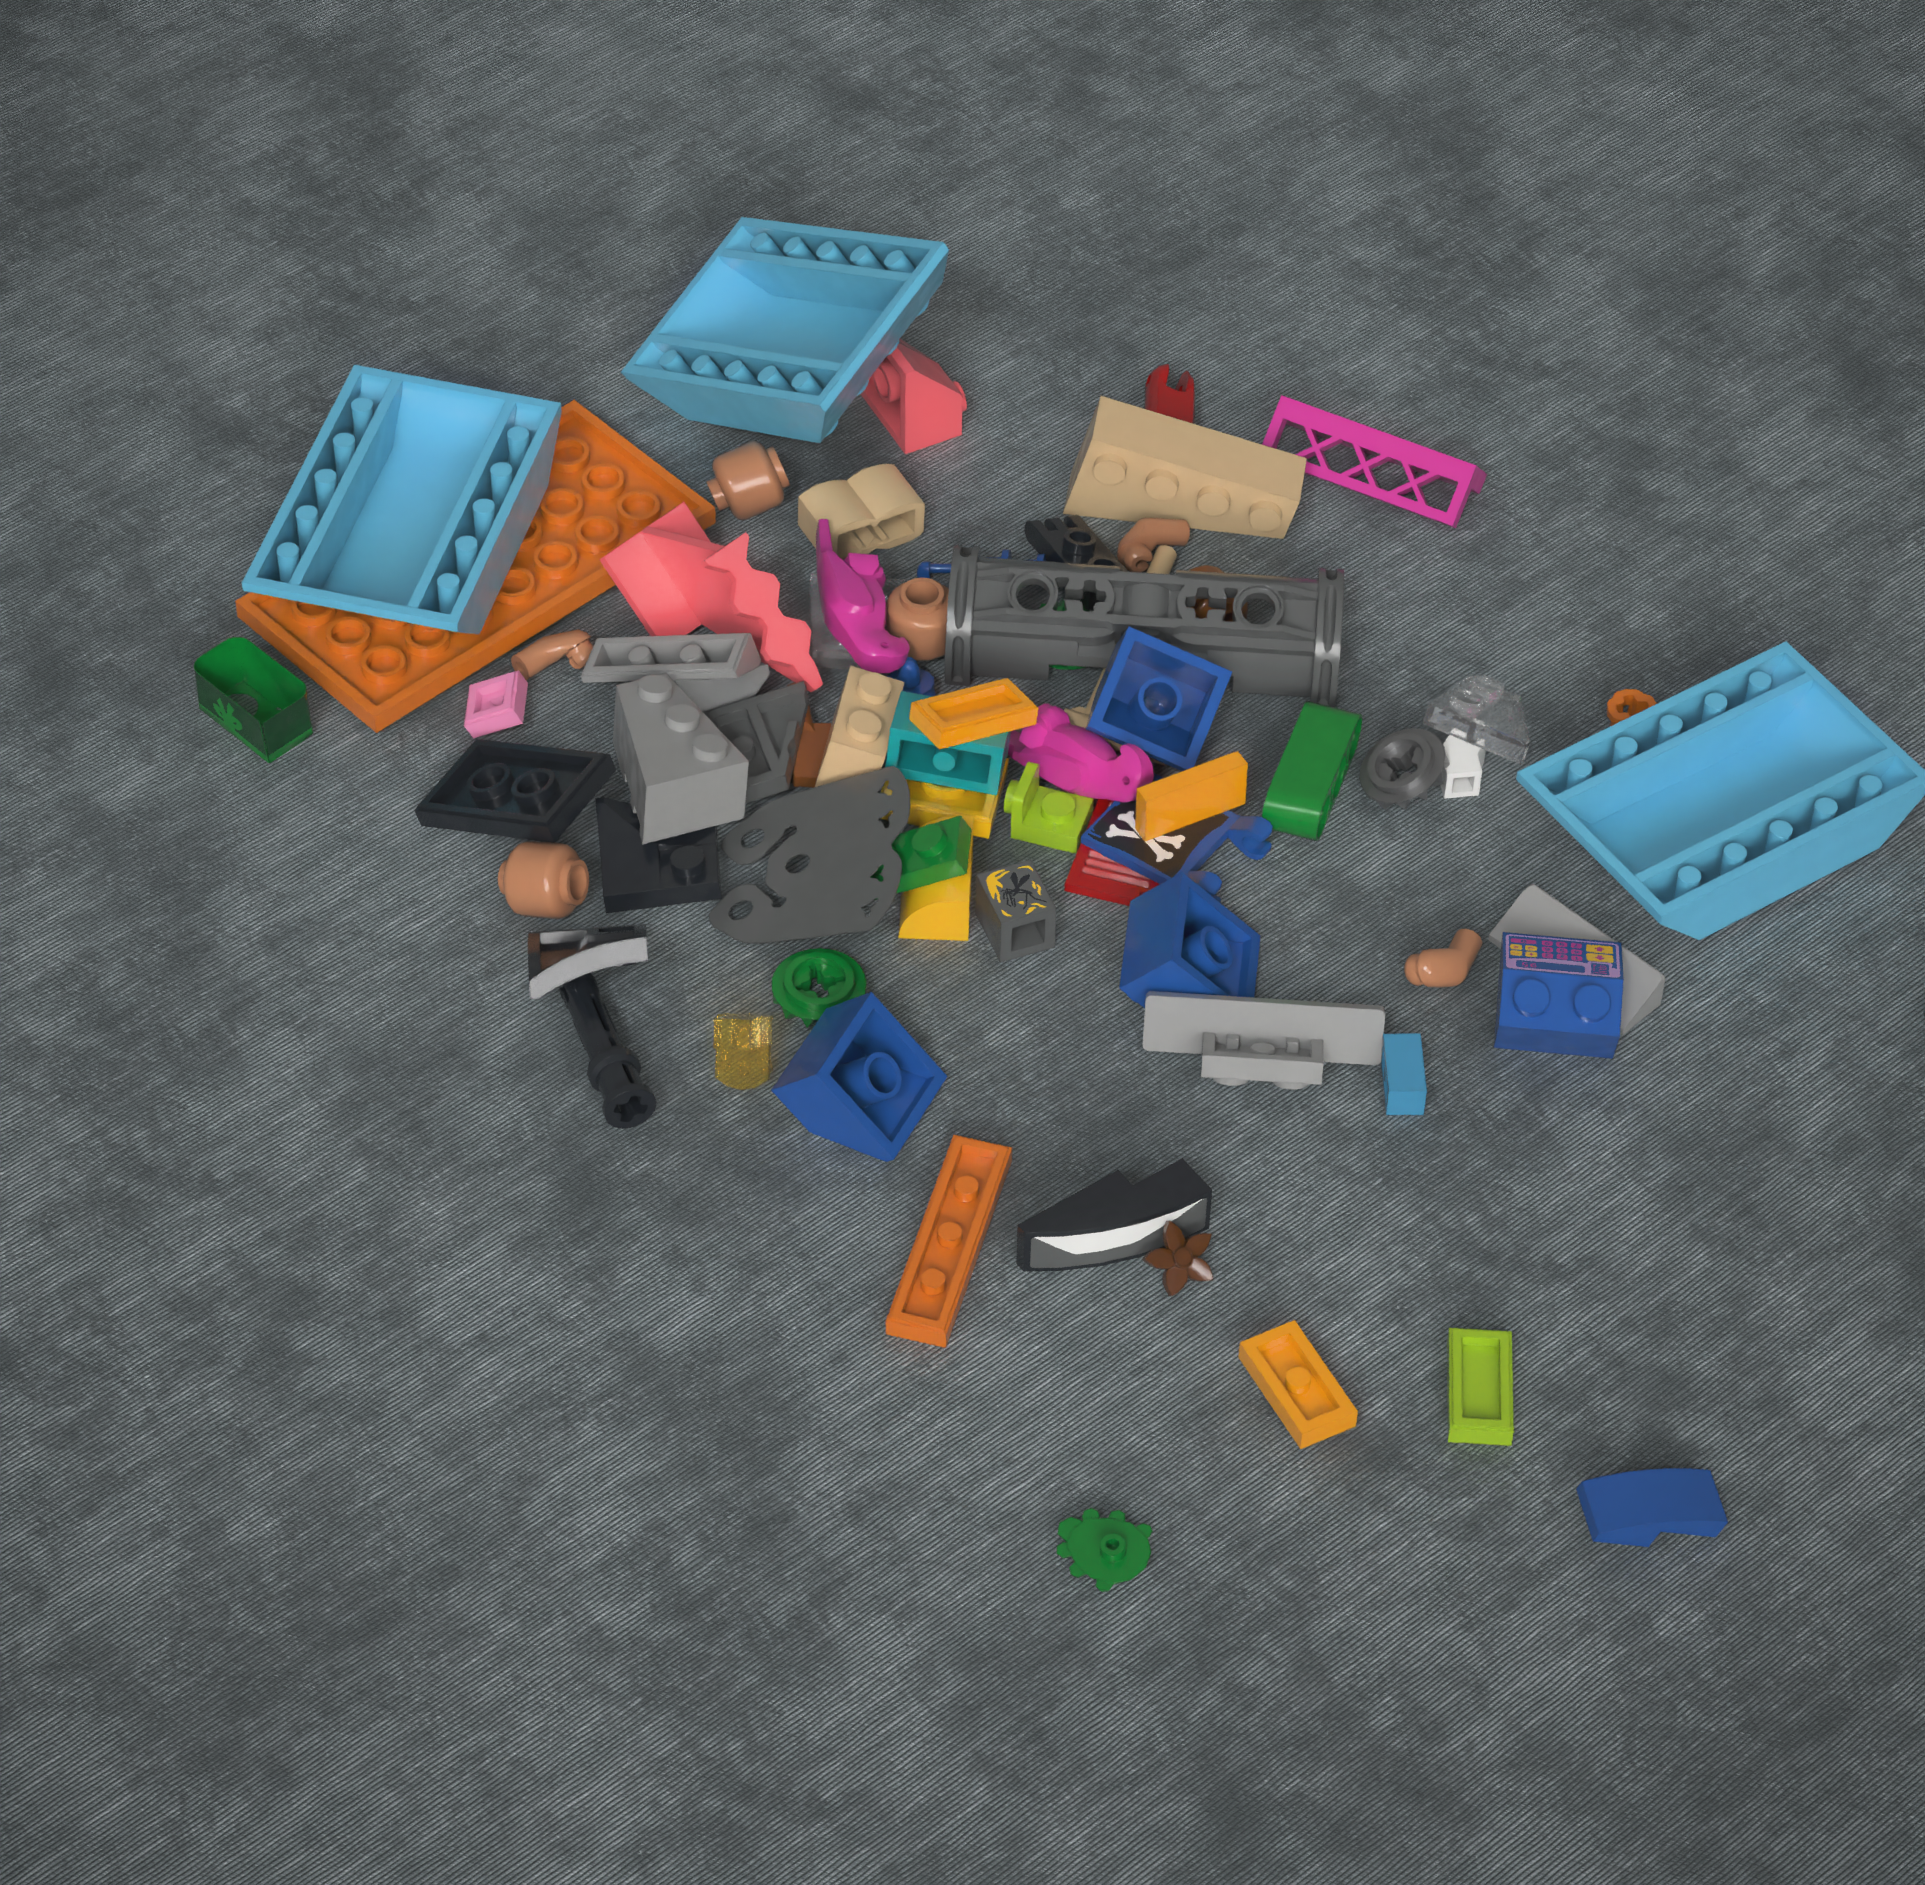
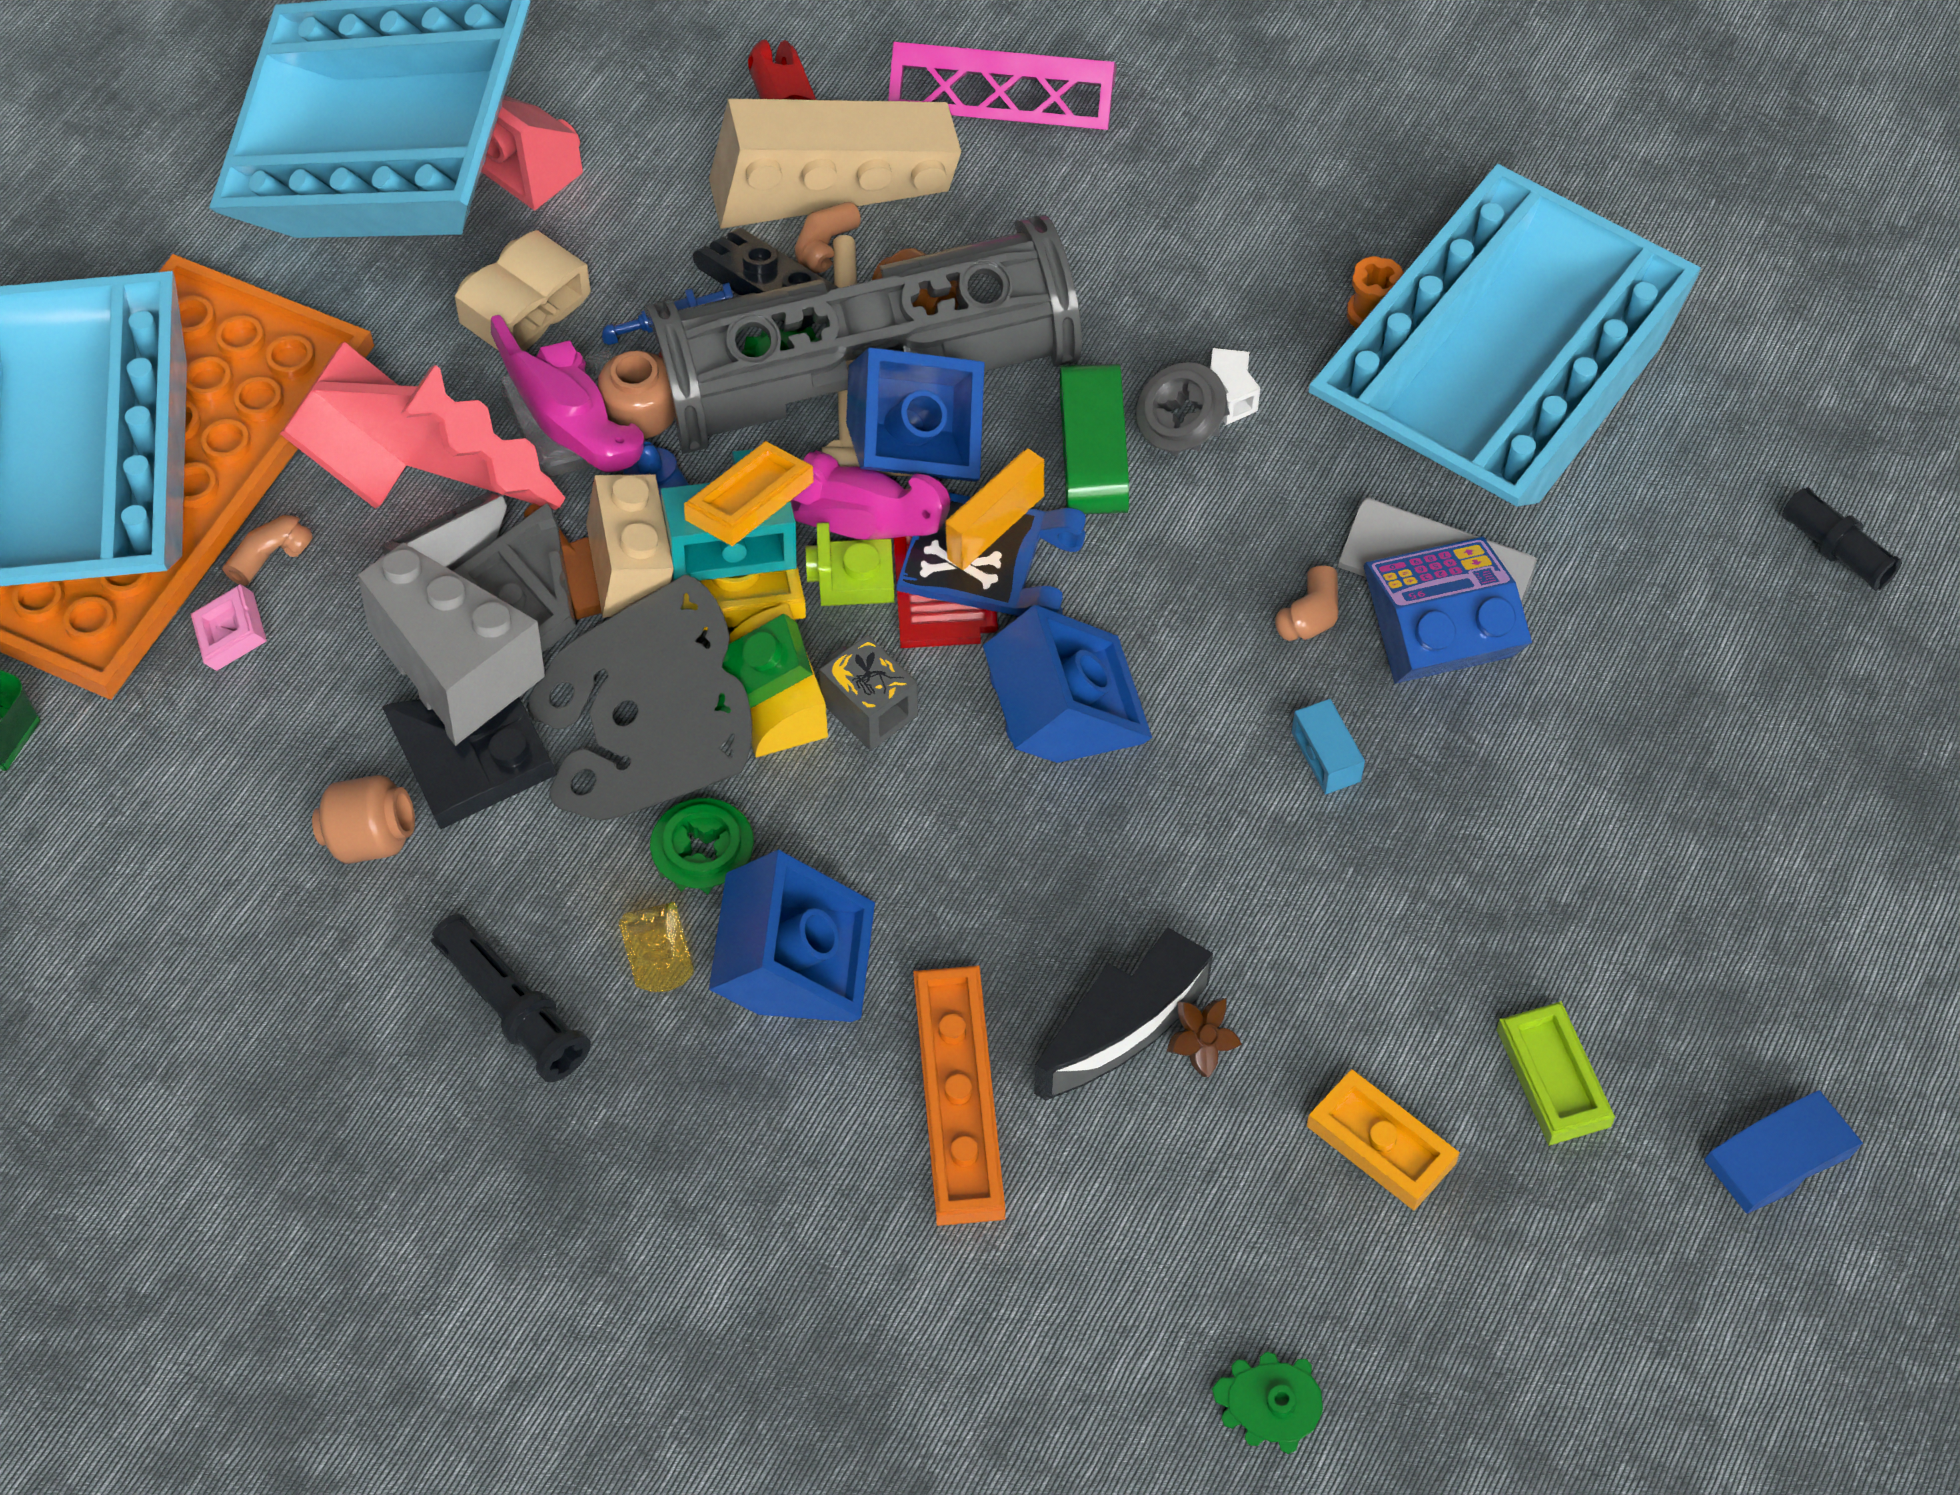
camera: 20 degrees left, 10 degrees up
black tile [414,739,616,843] -> none
plate [528,924,648,999] -> none
light grey slope [580,633,761,683] -> none
nougat head [706,440,790,521] -> none
light grey bracket [1143,991,1385,1090] -> none
clear wing [1422,675,1530,765] -> none

